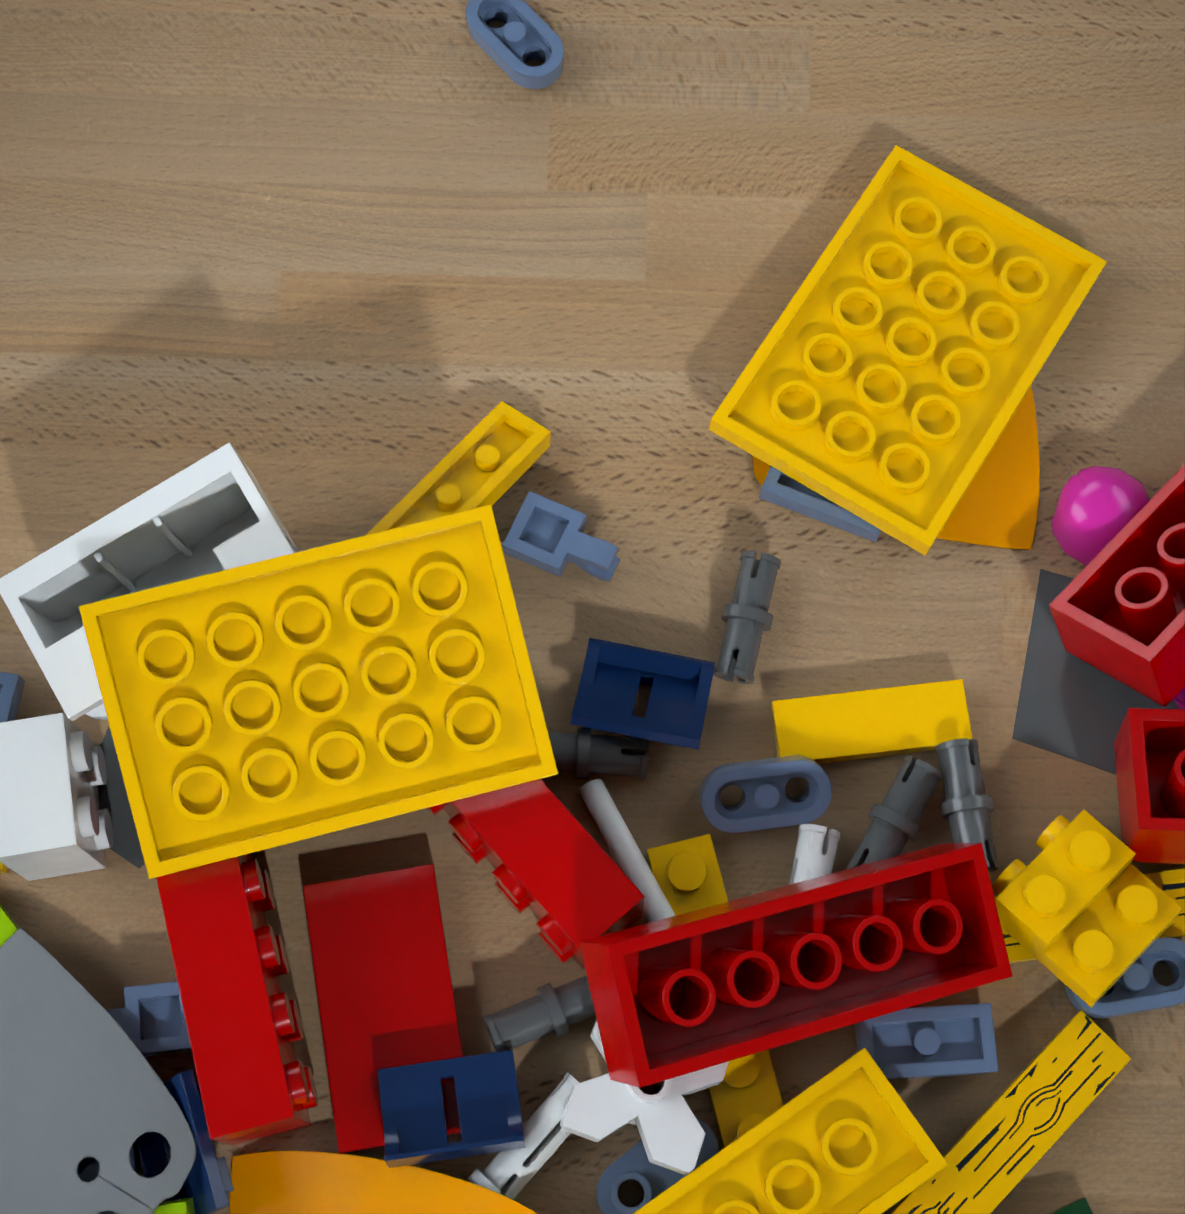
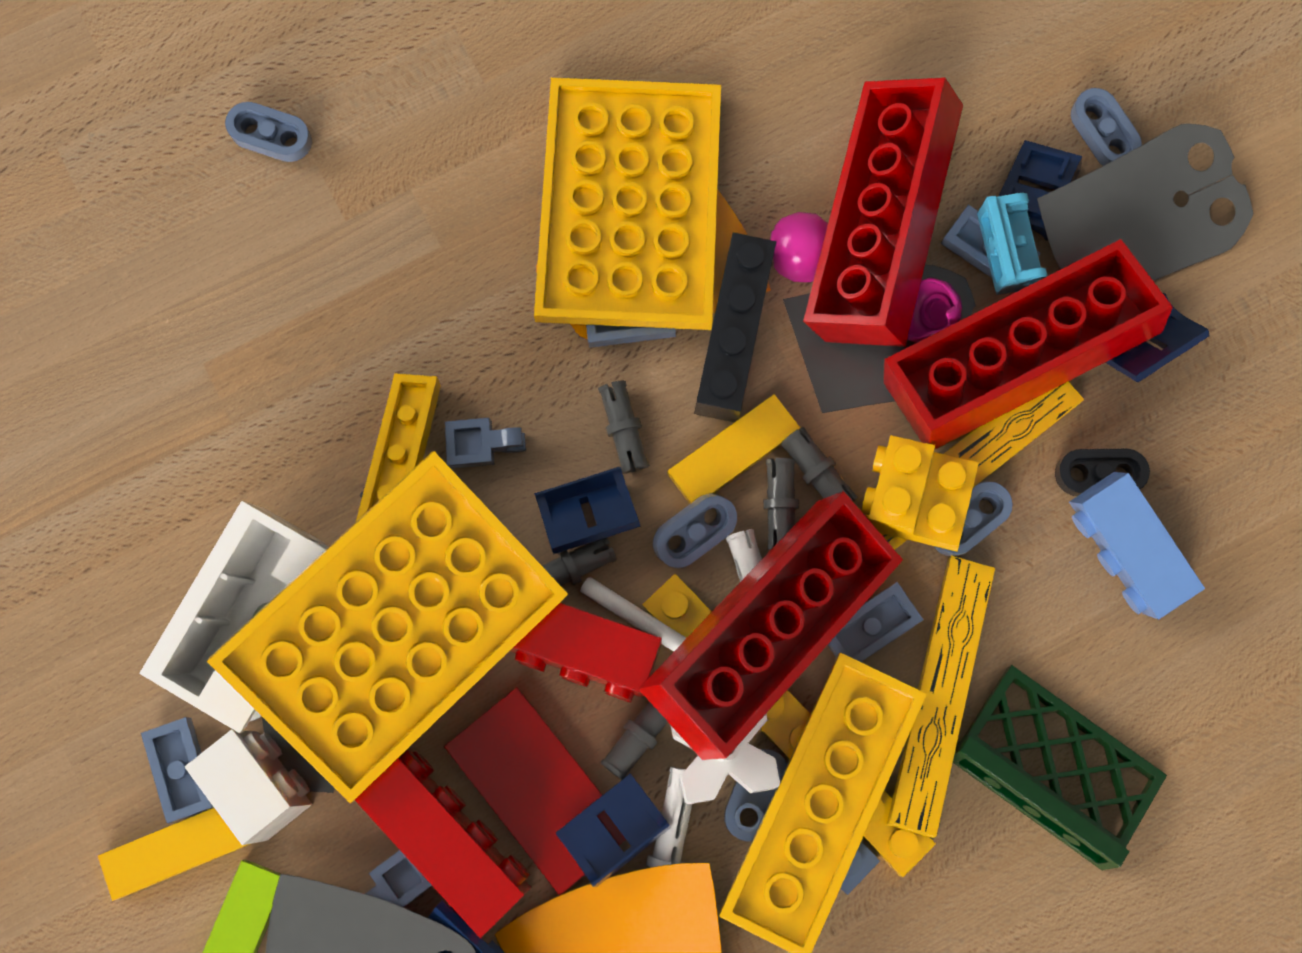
camera: 30 degrees left, 5 degrees up
none -> black brick [694,232,776,422]

